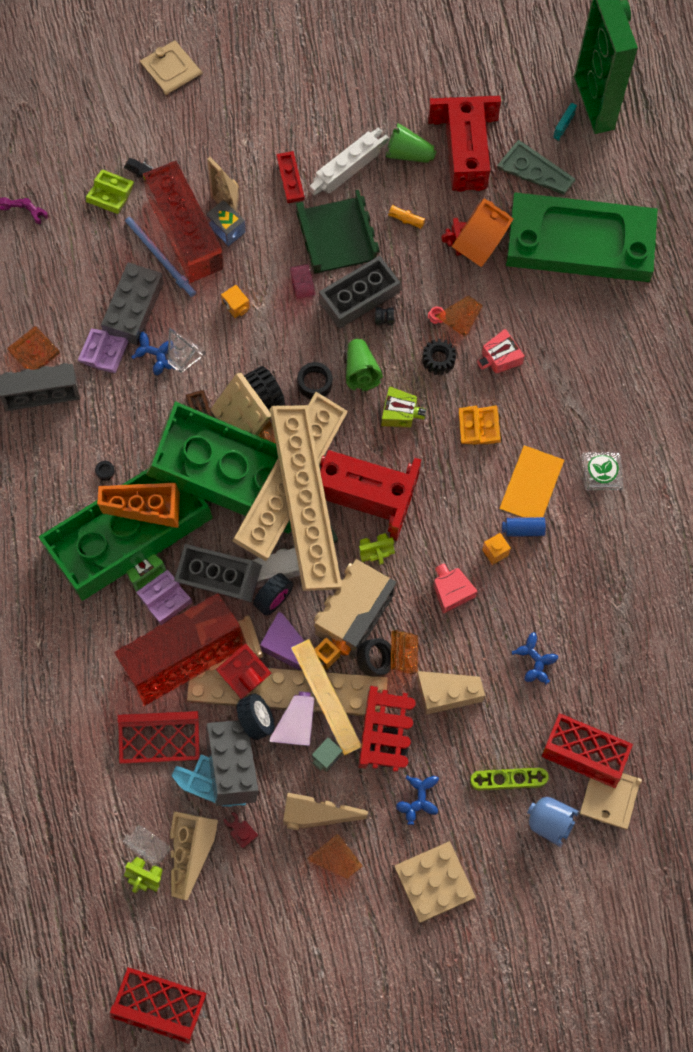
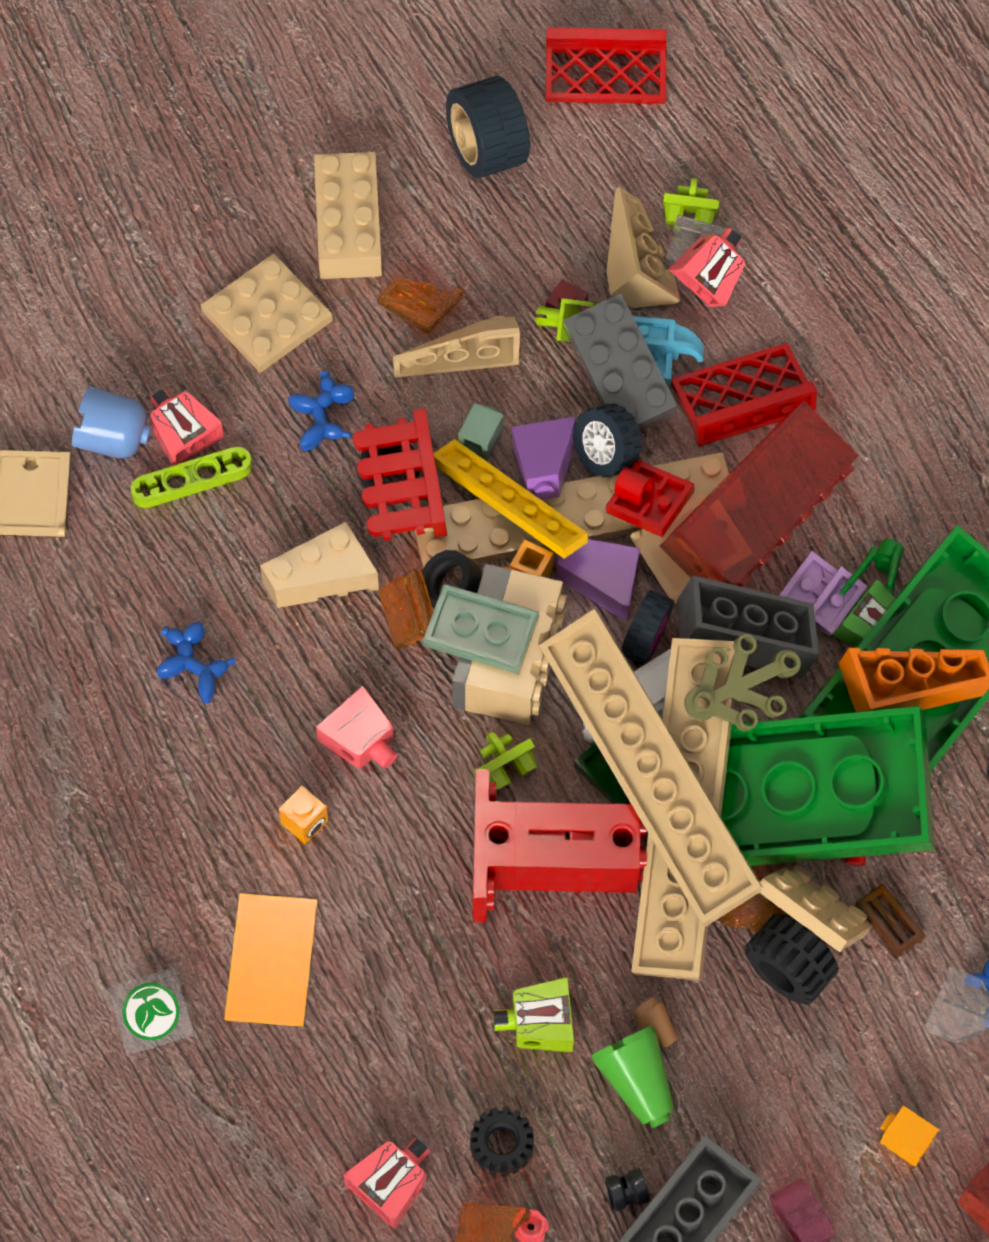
camera: 165 degrees right, 5 degrees down
black tyre [297,362,333,399] -> none
light orange slope [459,405,501,445] -> none
blue brick [502,517,546,537] -> none
red fence [541,713,633,789] -> none
none -> coral torso [149,390,224,466]
none -> tan brick [314,152,382,279]
none -> sand green tile [423,584,539,675]
none -> black wheel [446,75,530,178]
none -> lime bracket [535,298,599,342]
none -> medium nougat cone [632,996,680,1050]
none -> coral torso [669,228,745,307]
none -> olive plant [684,634,801,732]
none -> green plant [840,539,904,596]

